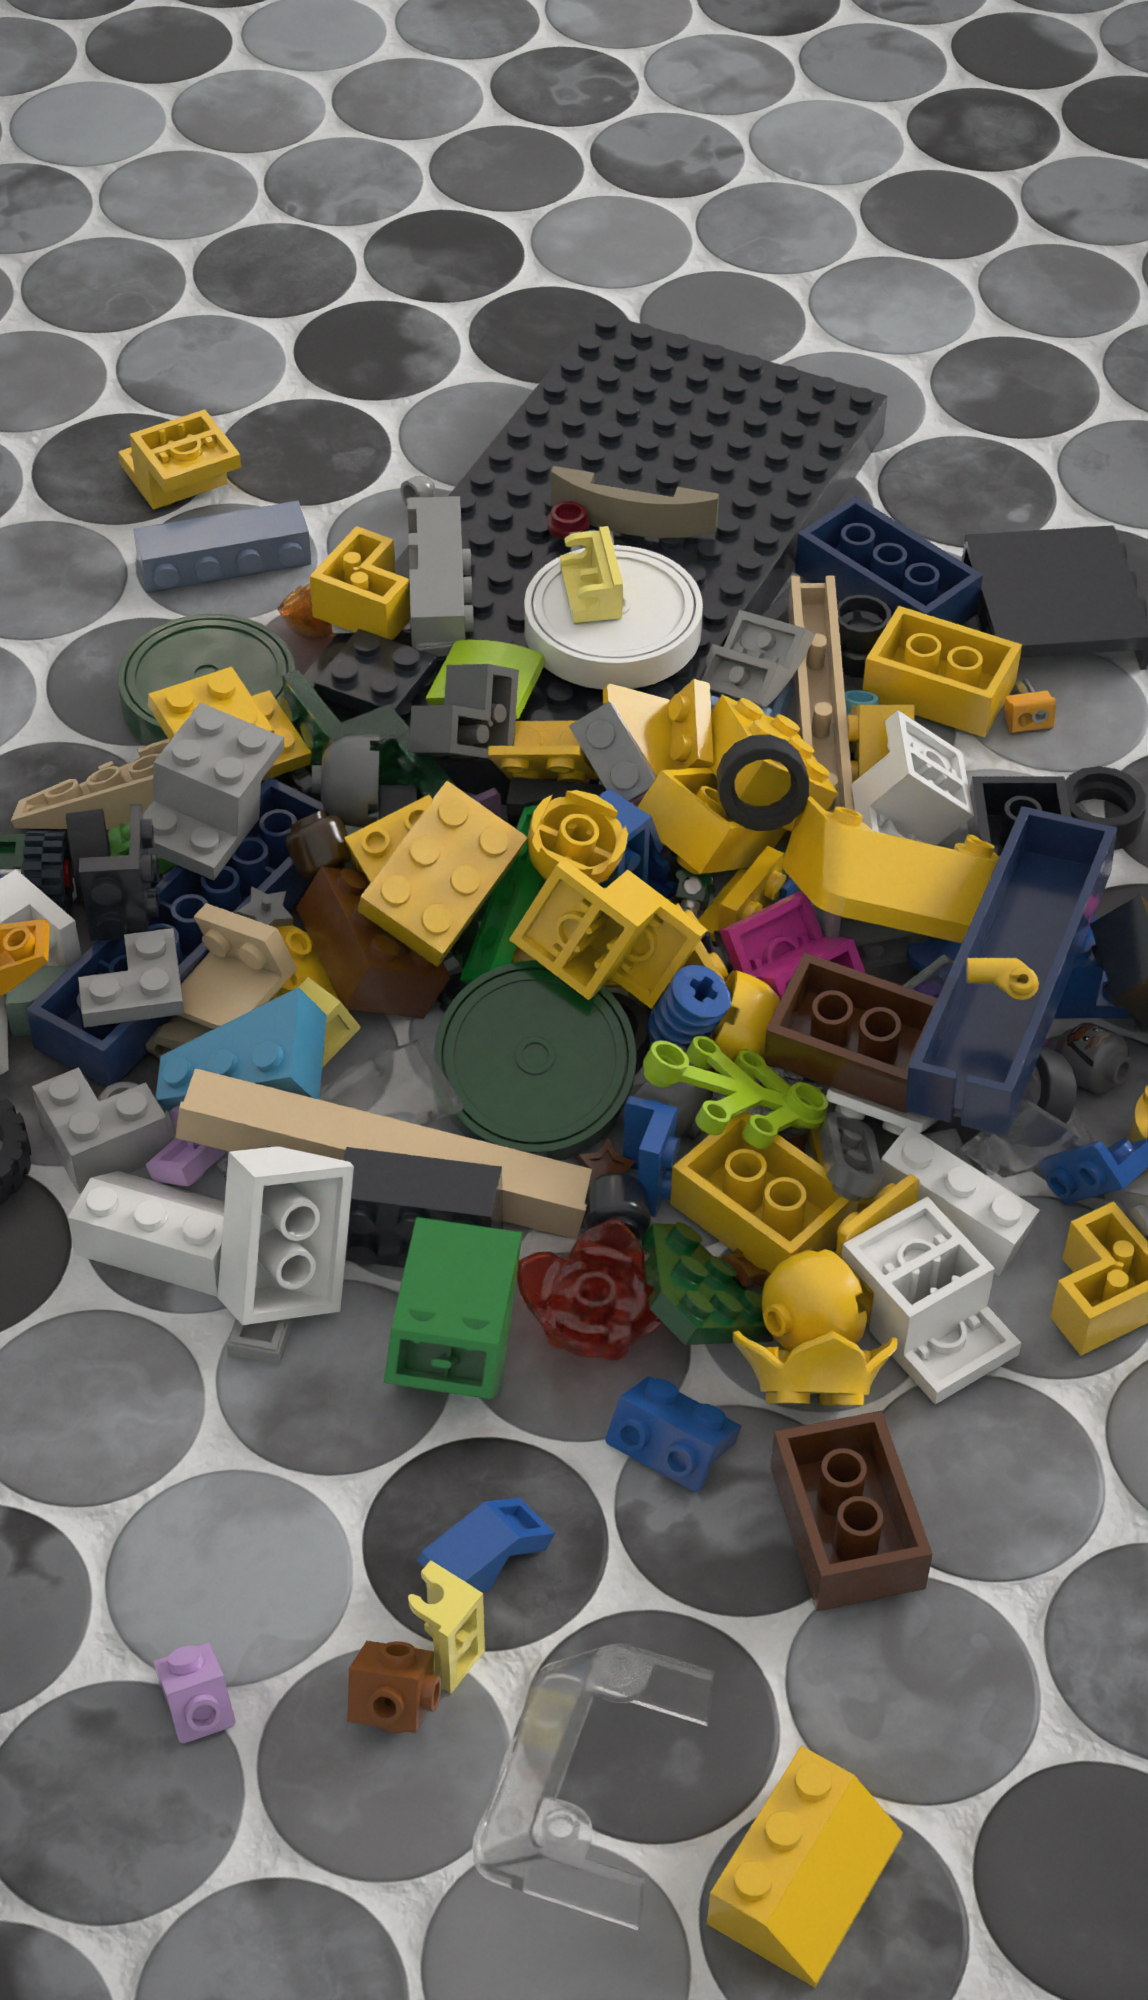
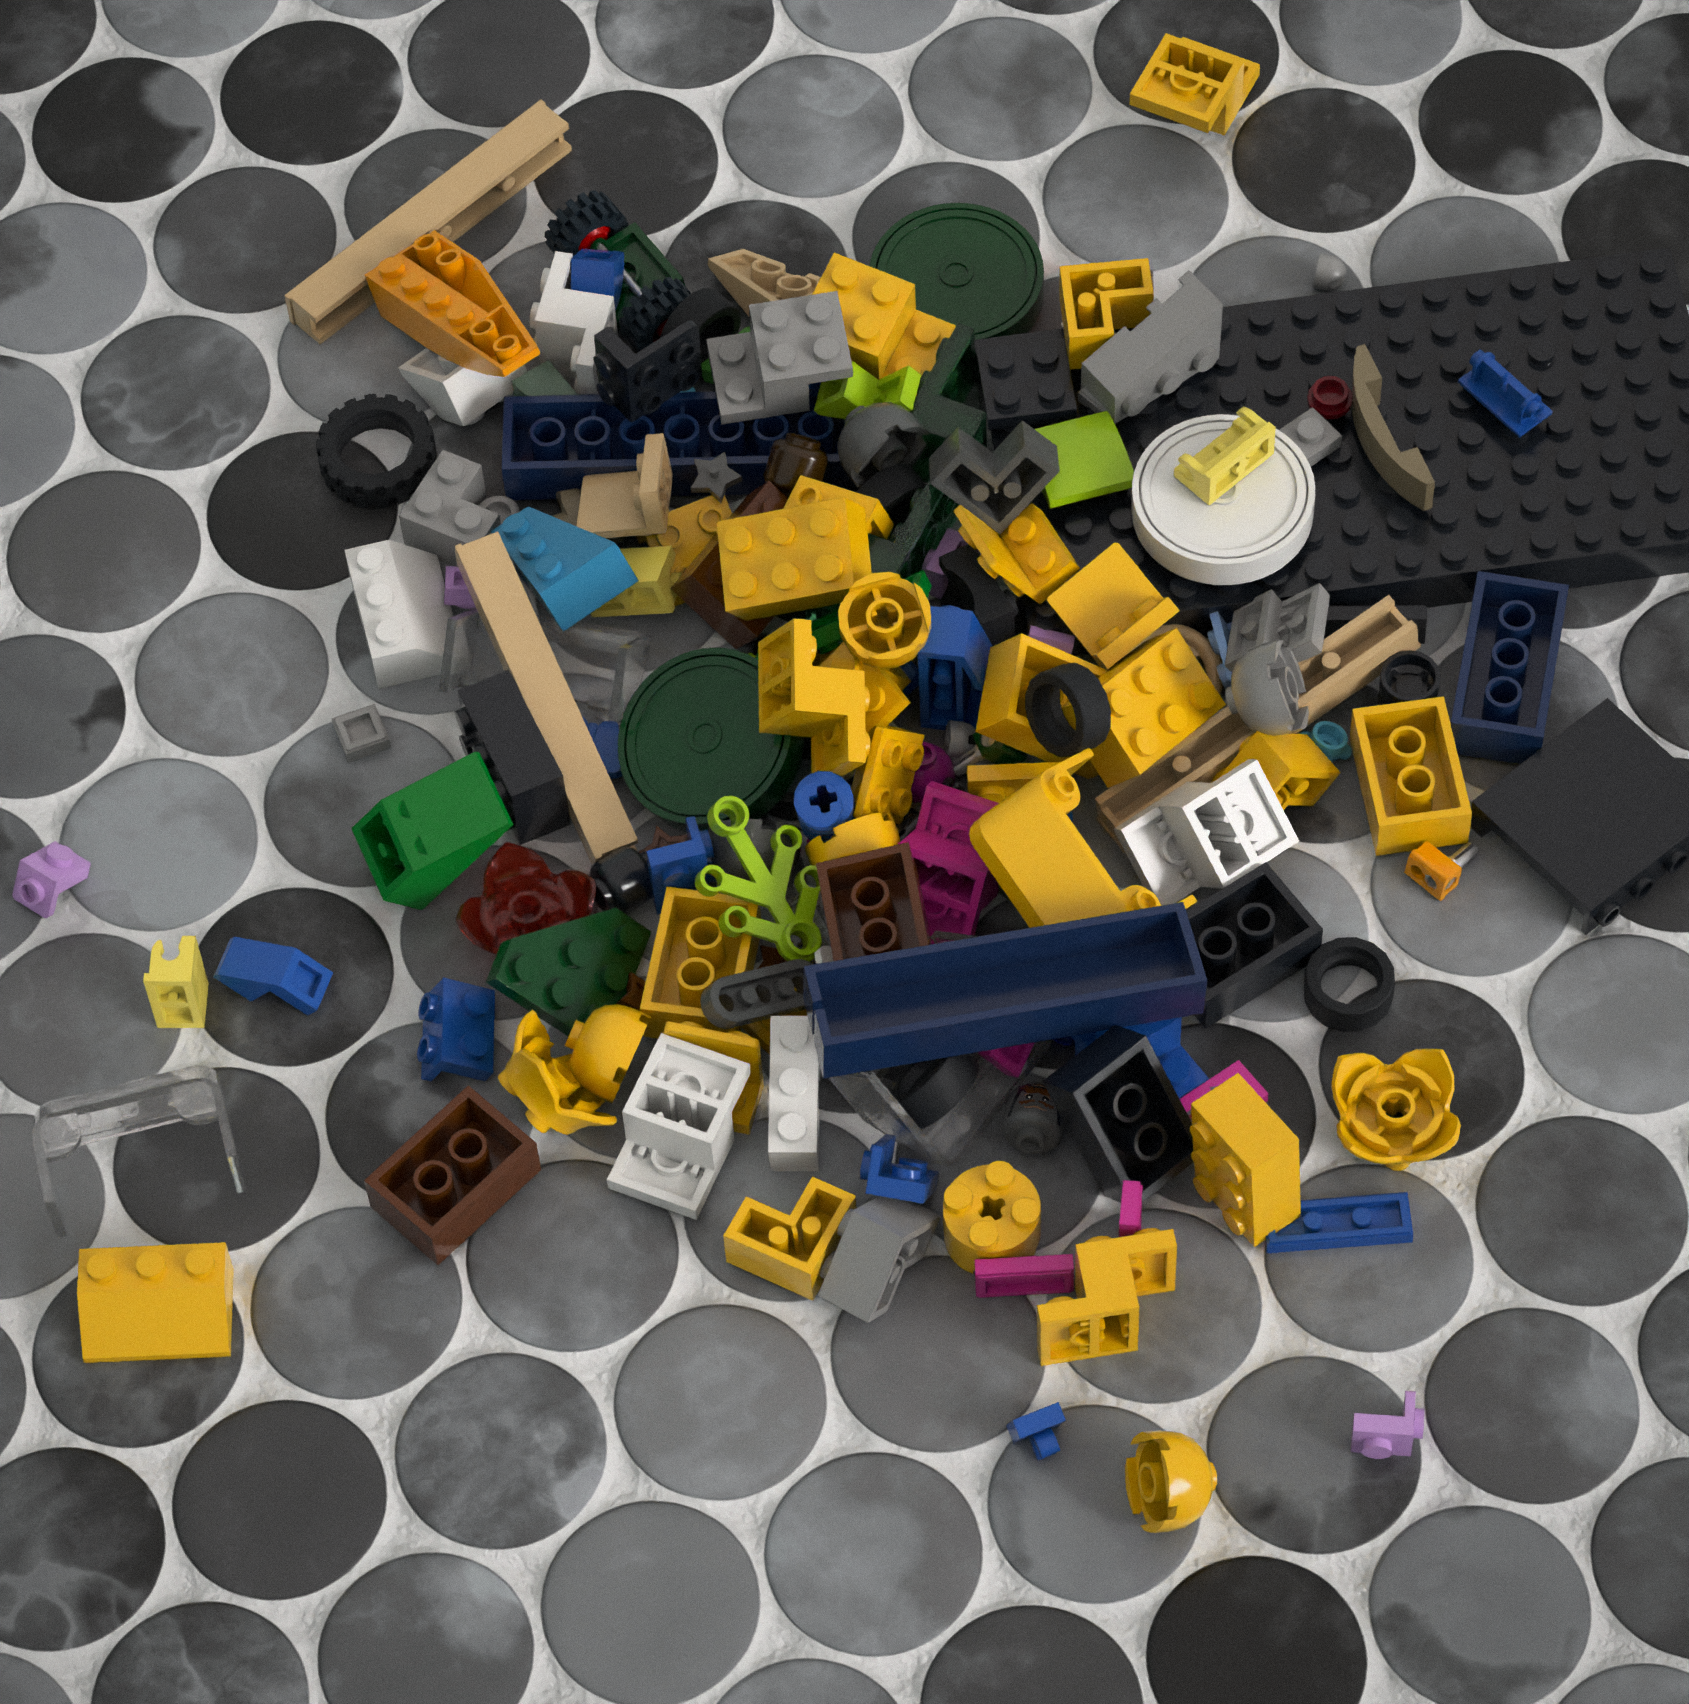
camera: 60 degrees right, 10 degrees up
light grey plate [78,928,185,1027] -> none
sand blue brick [133,501,312,593] -> none
white slope [217,1146,354,1325] -> none
dark orange brick [347,1640,441,1733] -> none
flat silver brick [569,701,657,802] -> none
yellow arm [966,958,1039,1000] -> none
none -> lime slope [814,361,921,419]
none -> light grey cylinder [1225,639,1309,736]
none -> blue hinge [1458,350,1553,438]

